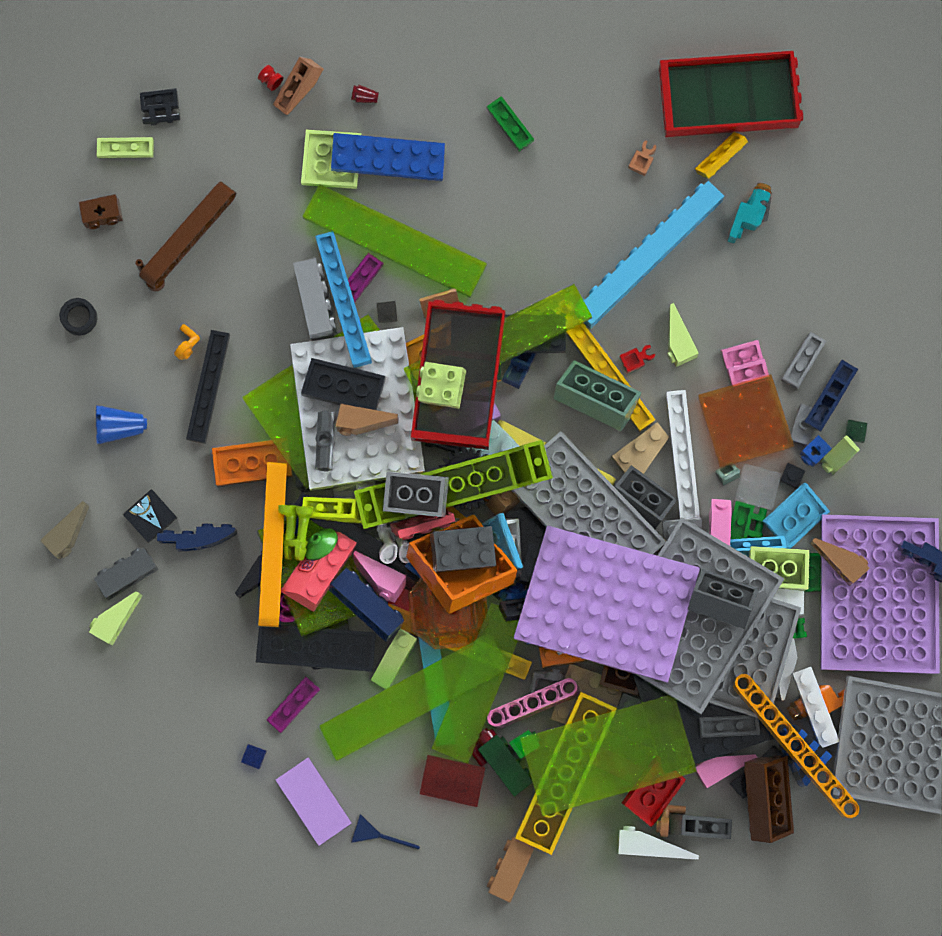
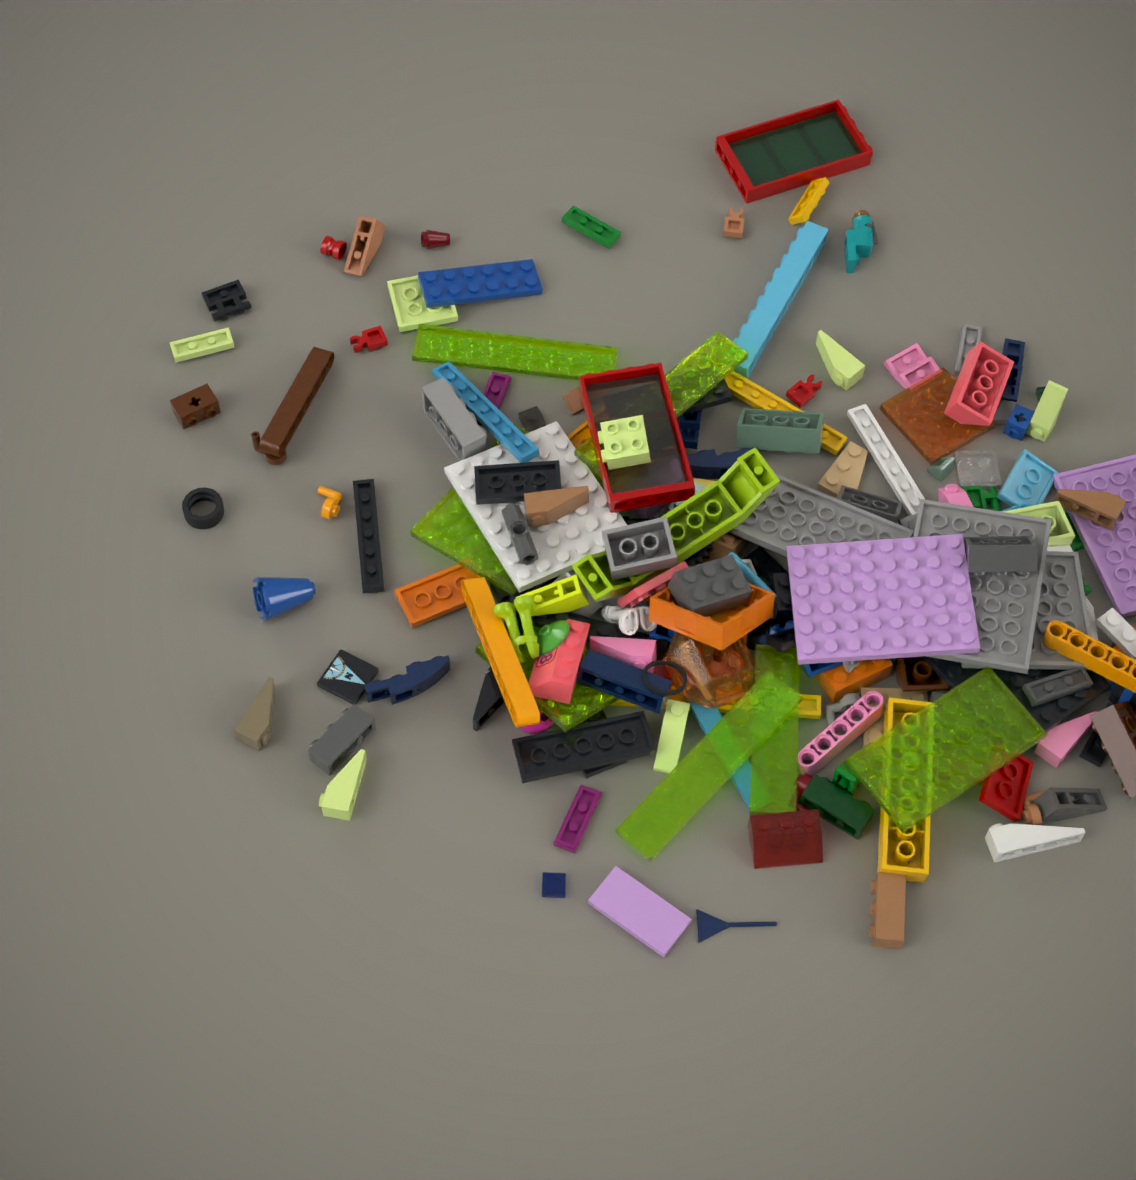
camera: 25 degrees left, 20 degrees down
black plate [780,463,805,489] -> none
none -> red plate [350,325,388,353]
none -> black piece [642,660,687,696]
none -> dark blue slope [674,447,758,479]
none -> coral slope [944,341,1014,426]

